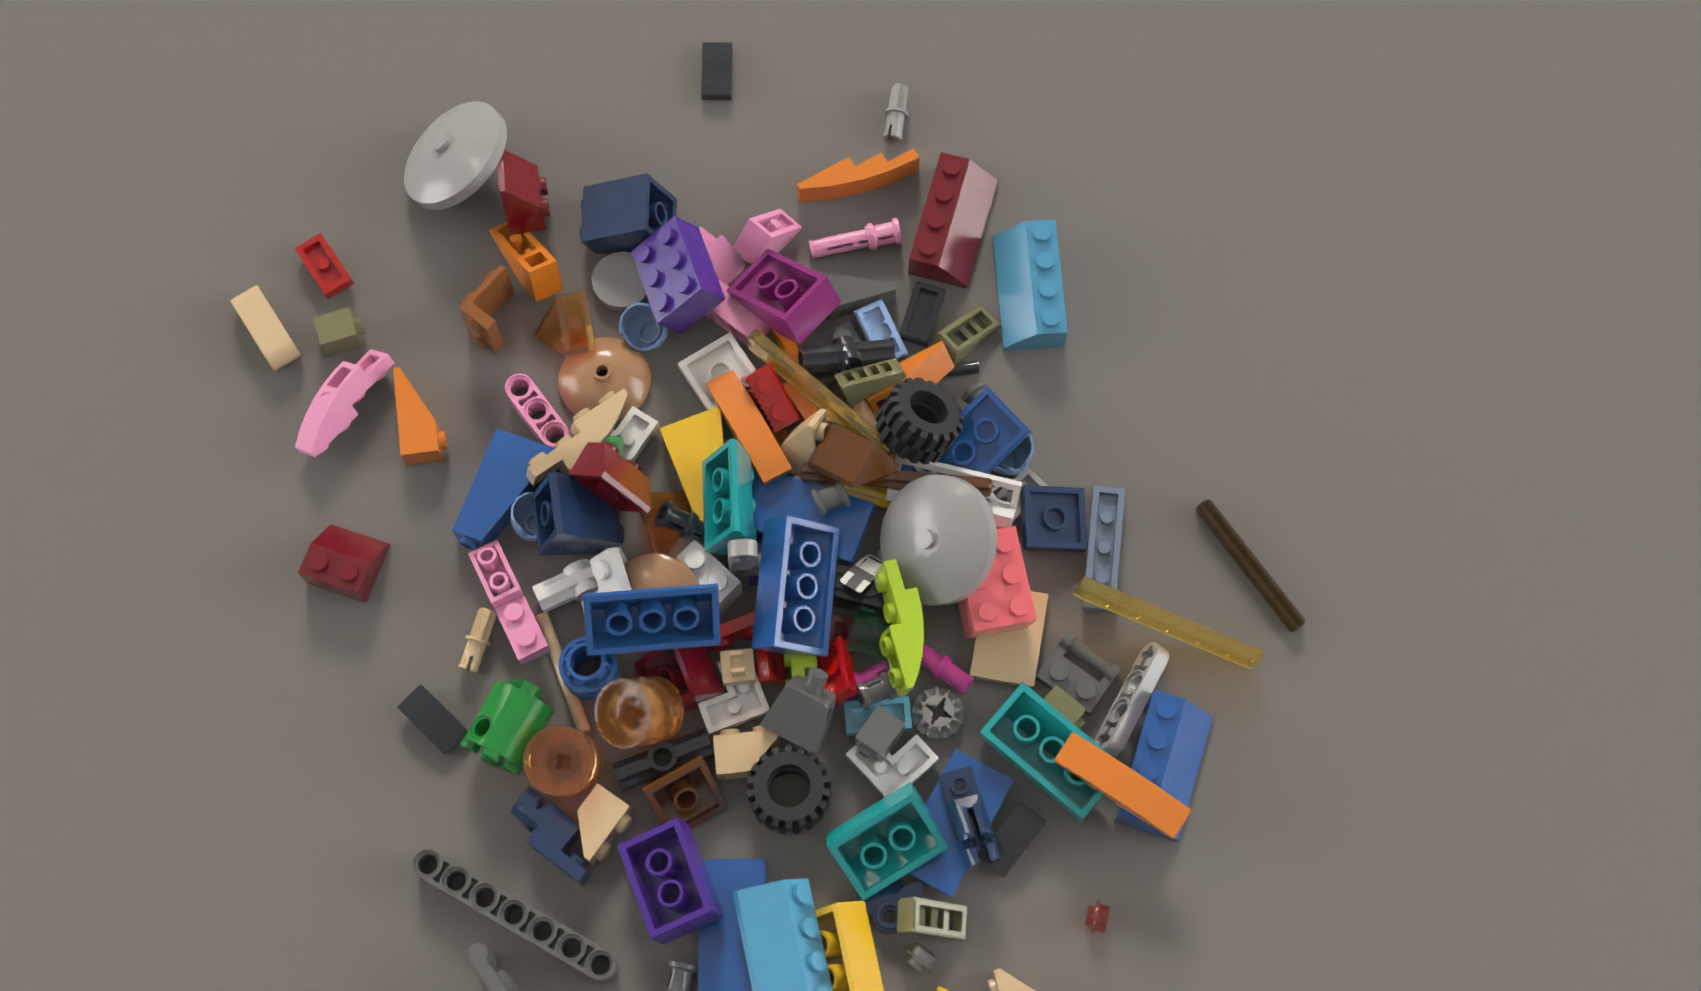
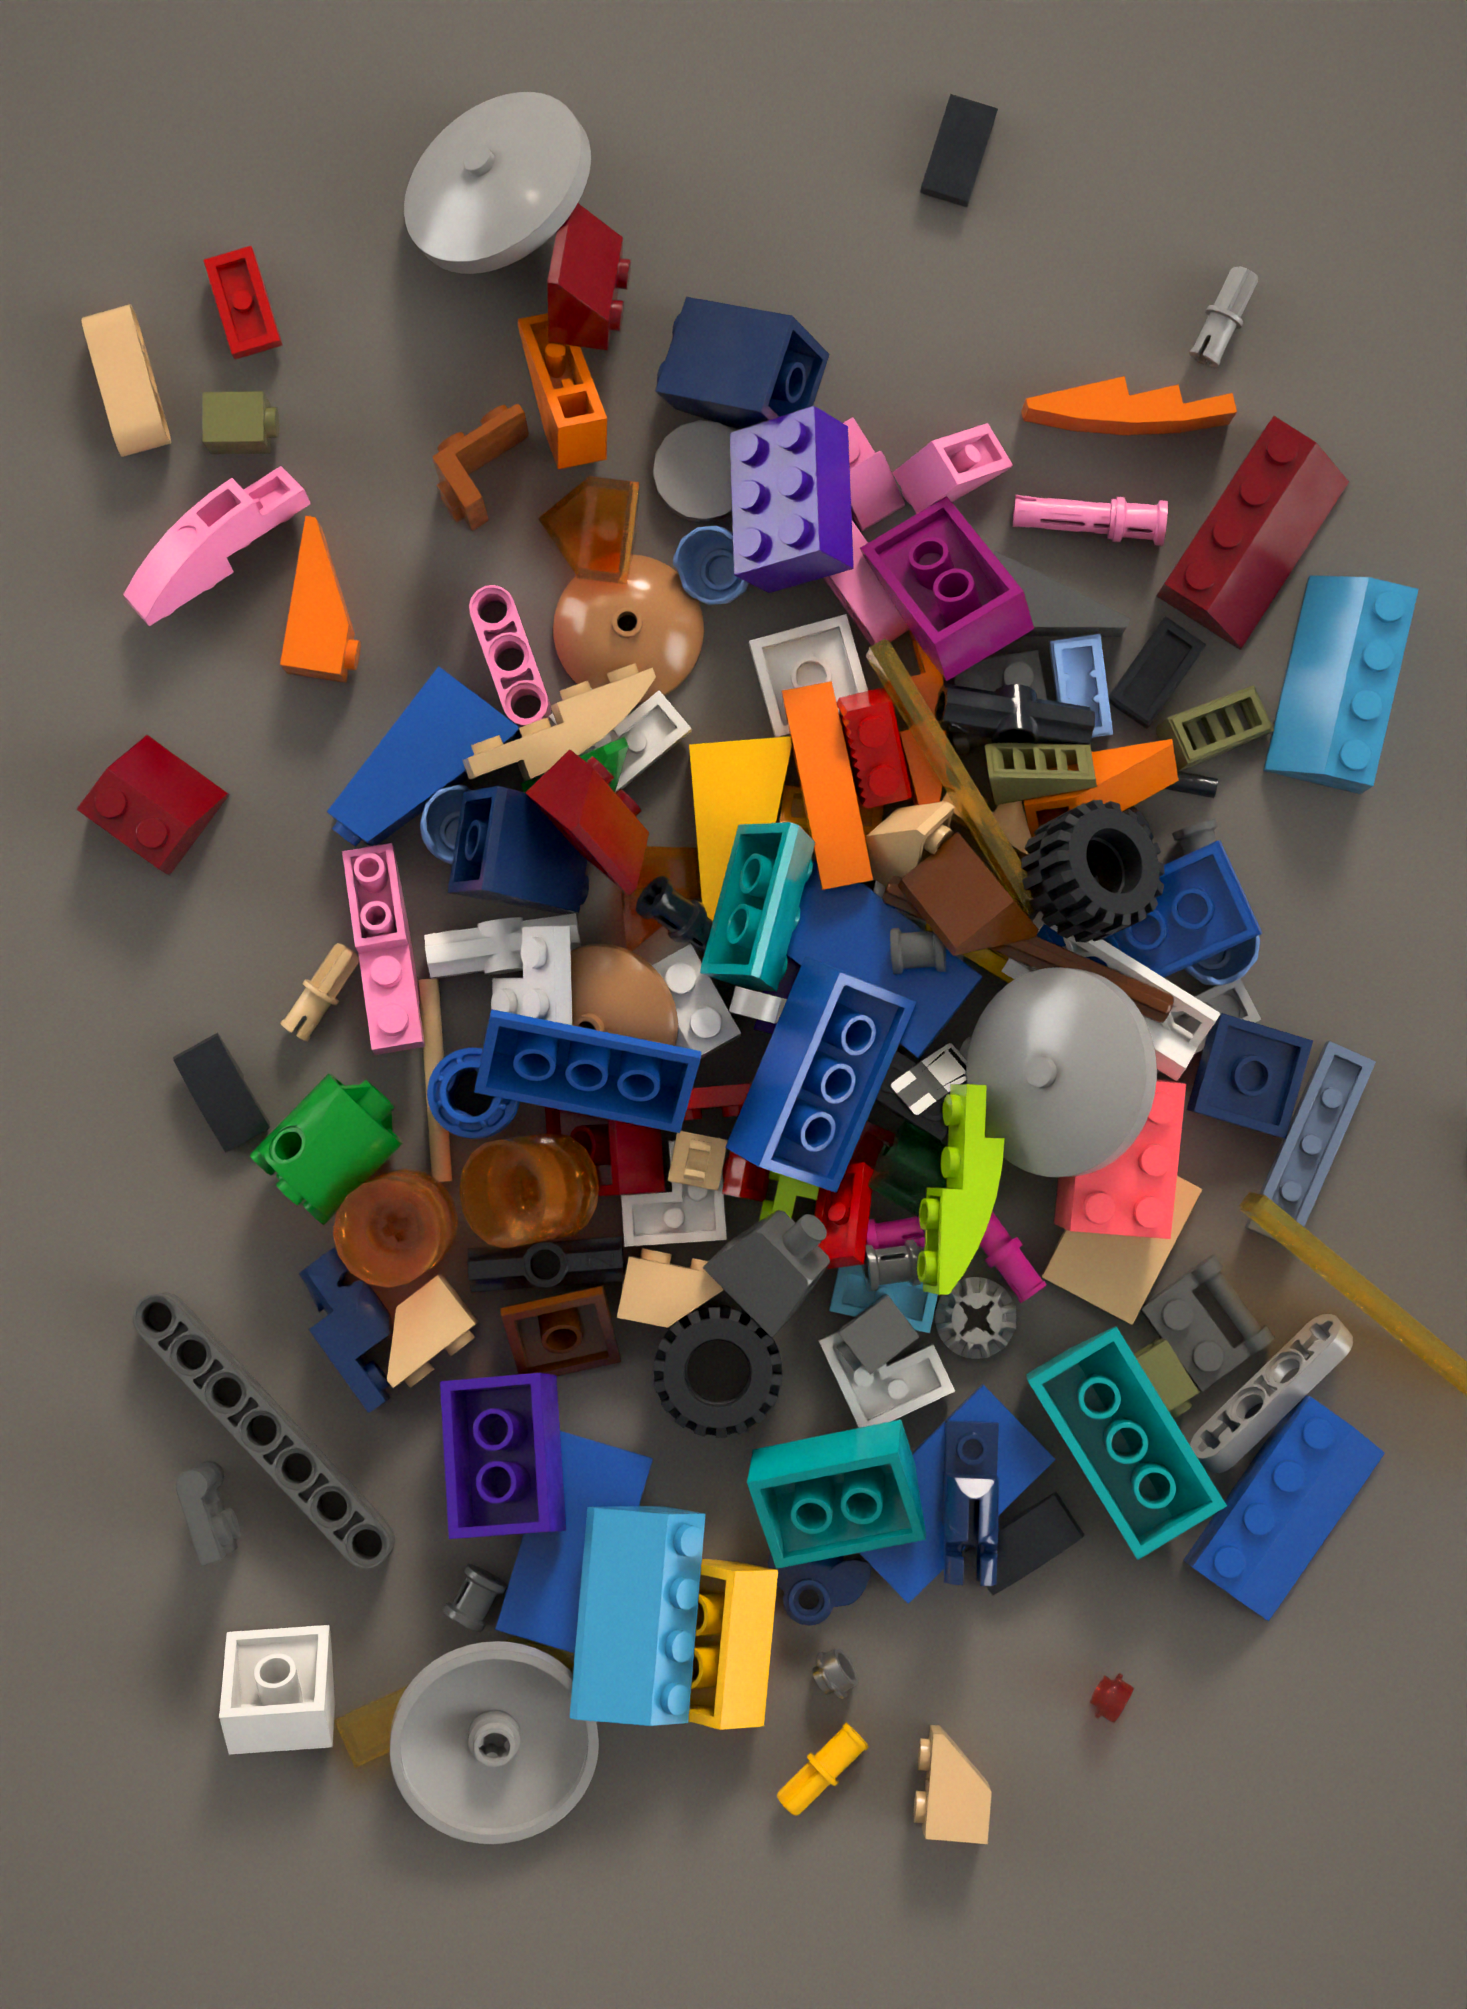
camera: 15 degrees right, 15 degrees up
olive slope [897,897,967,940] -> none
orange slope [1054,732,1192,839] -> none

